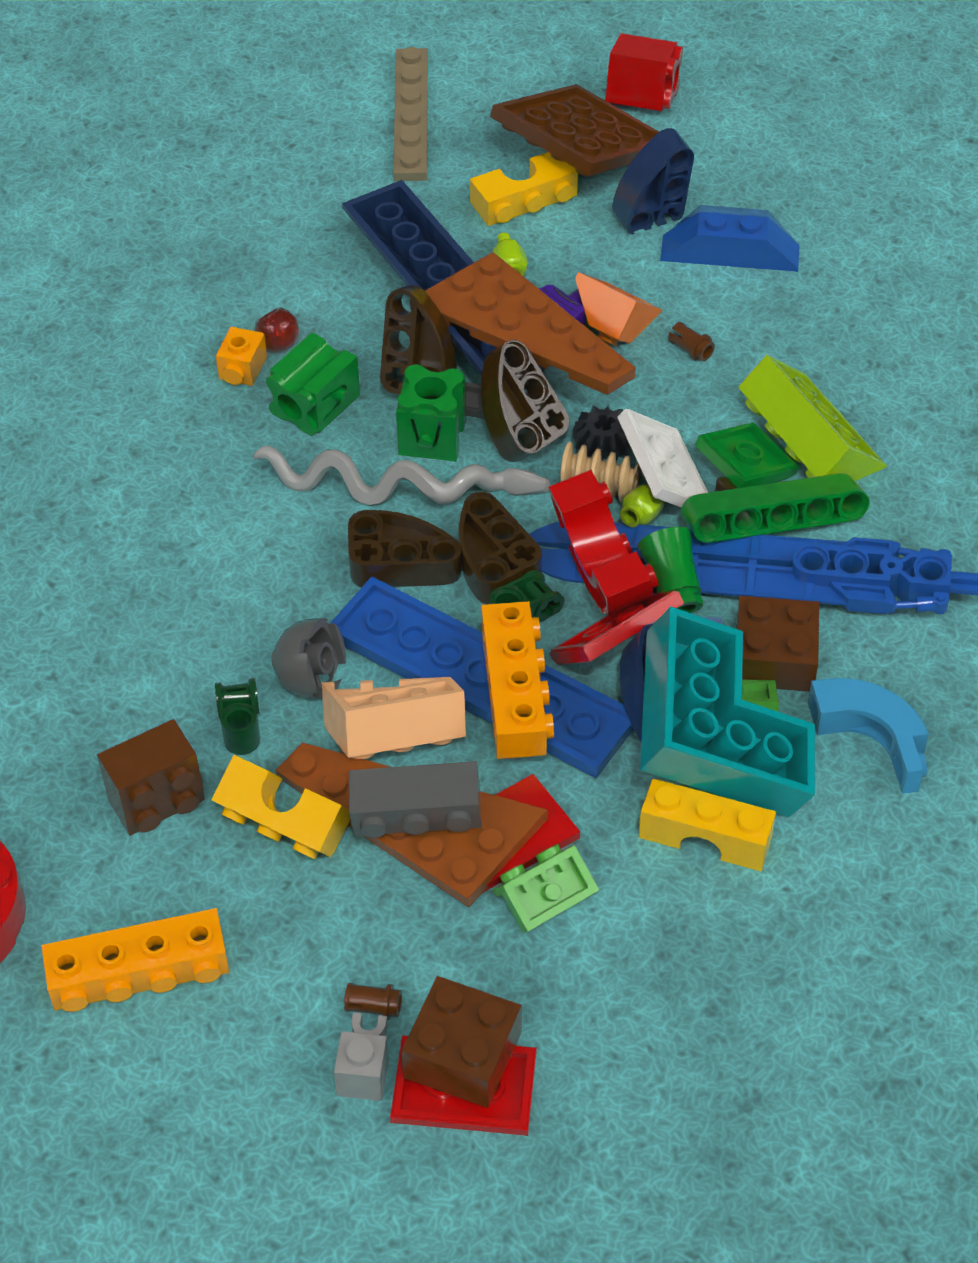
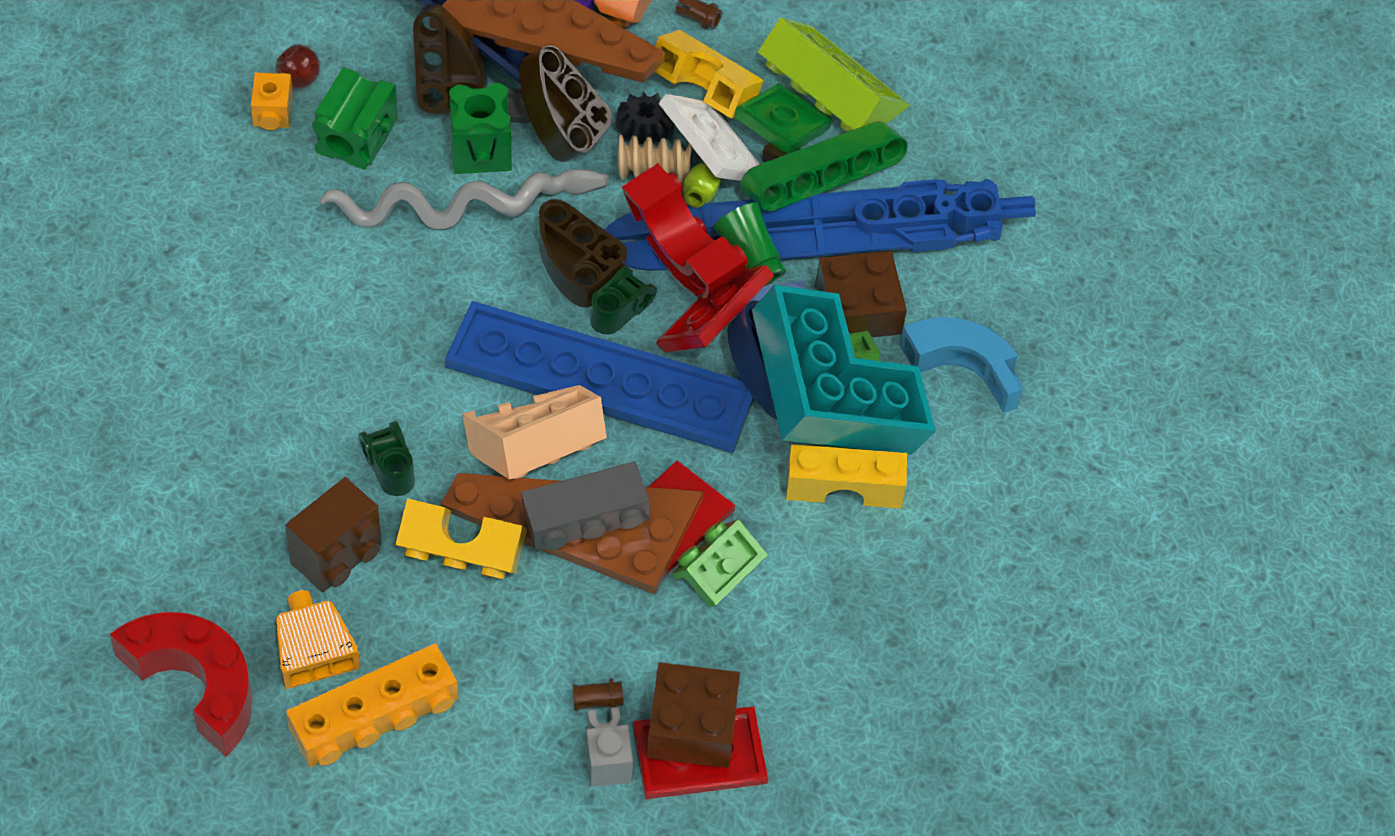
camera: 20 degrees left, 5 degrees up
dark grey cylinder [272,618,346,699] -> none
dark brown beam [348,510,462,588] -> none
light orange brick [481,601,554,759] -> none
none -> light orange torso [276,590,361,690]
none -> yellow arch [655,29,764,119]

